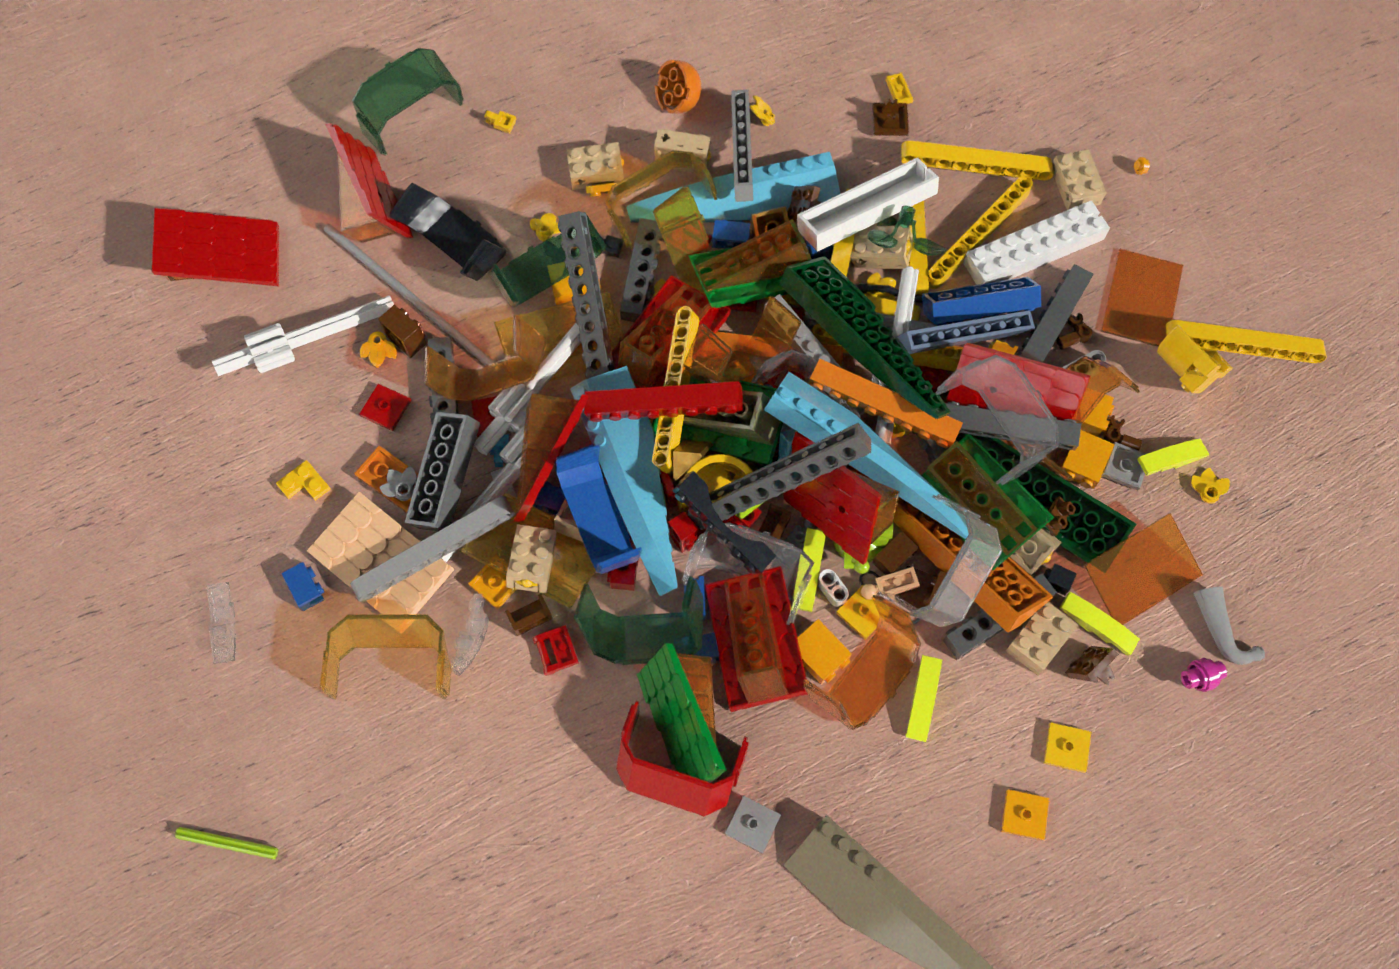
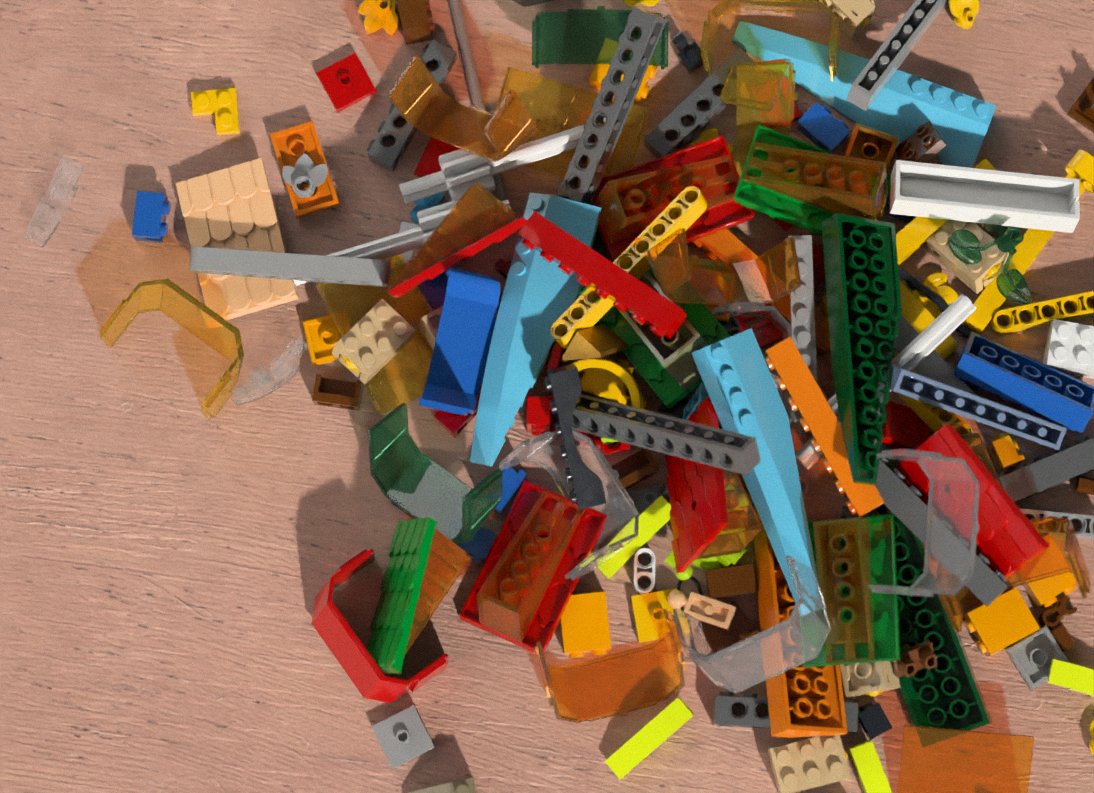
camera: 40 degrees right, 10 degrees up
dark grey brick [405,412,480,532] -> none
red plate [532,625,579,676] -> none

